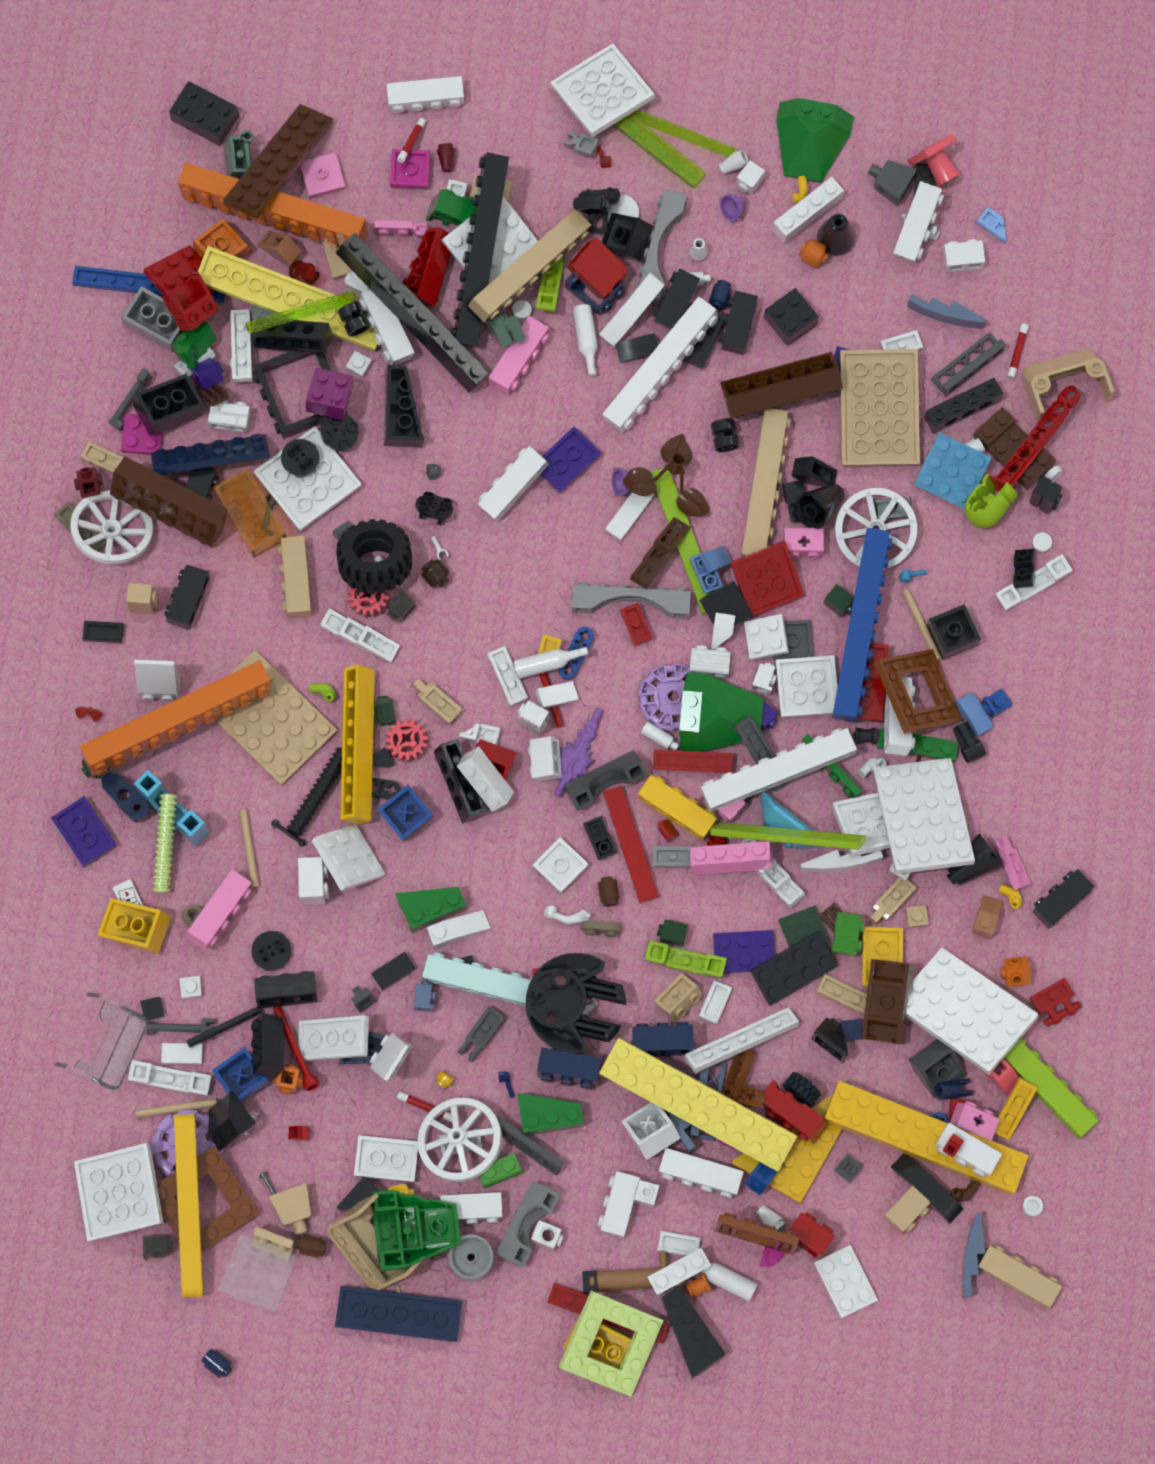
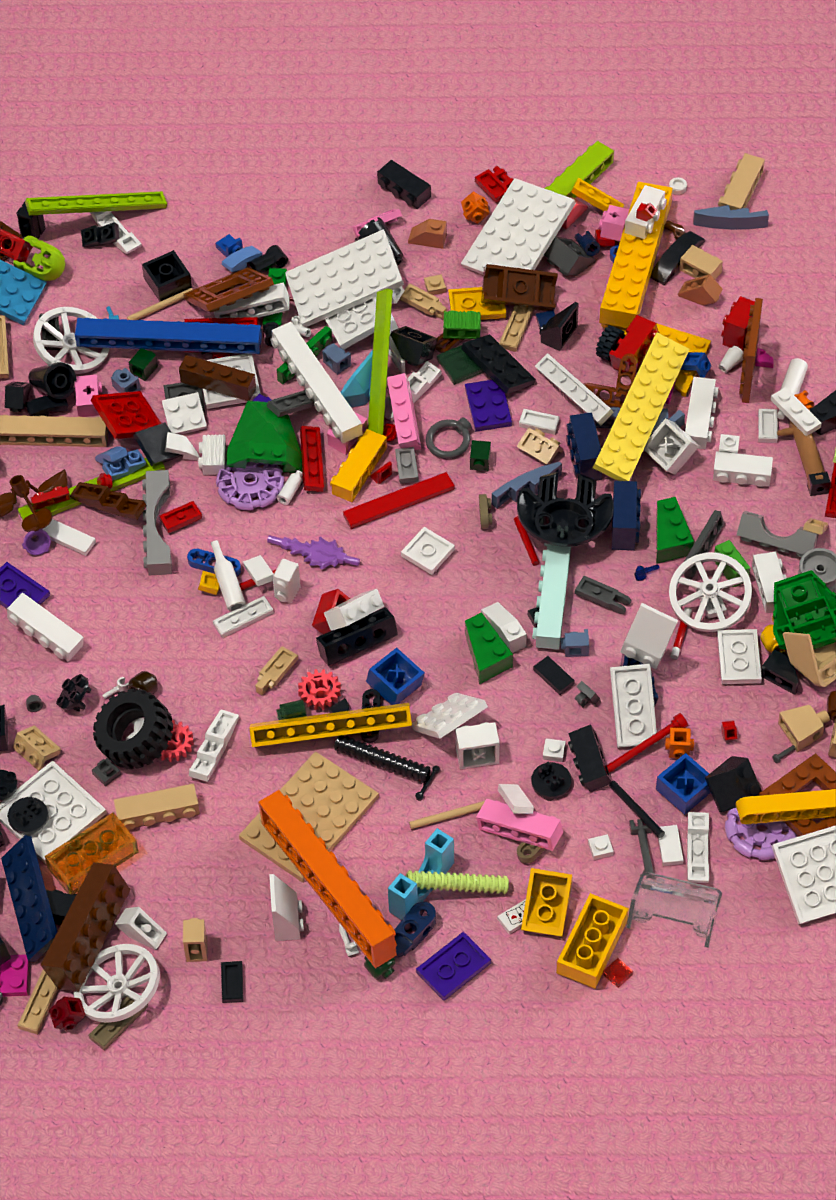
camera: 95 degrees left, 20 degrees down
clear red piece [75,706,103,722] -> none
tan bar [136,1098,217,1118] -> none
black tile [140,996,165,1021] -> none
black brick [164,564,210,630] -> none
black brick [251,1013,284,1079] -> none
lime arm [310,683,336,702] -> none
clear smoke window [386,588,416,623] -> none
white slope [459,723,502,745] -> none
white brick [528,736,562,782] -> none
white brick [531,1220,564,1250] -> none
white piece [544,906,590,925] -> none
dark grey arch [563,750,648,811] -> none
black slope [582,816,617,860] -> none
reddish brown brick [597,876,620,907] -> none
lime slope [645,940,727,978] -> none
white brick [752,663,777,696] -> none
white plate [814,1245,878,1319] -> none
dark grey tile [834,1154,863,1183] -> none
yellow arm [999,883,1023,909] -> none
white tile [1032,532,1052,553] -> none
white tile [1045,466,1064,483] -> none
none -> tan bracket [13,725,61,771]
none -> lime tile [25,191,167,215]
none -> red plate [30,486,70,510]
none -> red plate [97,473,113,489]
none -> sand blue brick [111,368,141,393]
none -> white slope [115,907,167,950]
none -> reddish brown brick [179,355,256,401]
none -> sand blue brick [322,343,351,375]
none -> black slope [390,326,438,366]
none -> dark grey piece [425,417,472,459]
none -> sand blue slope [491,462,562,509]
none -> white tile [498,784,534,814]
none -> white plate [543,738,566,762]
none -> yellow brick [556,893,629,989]
none -> clear red plate [603,958,633,988]
none -> nougat slope [677,274,723,306]
none -> tan tile [803,518,828,535]

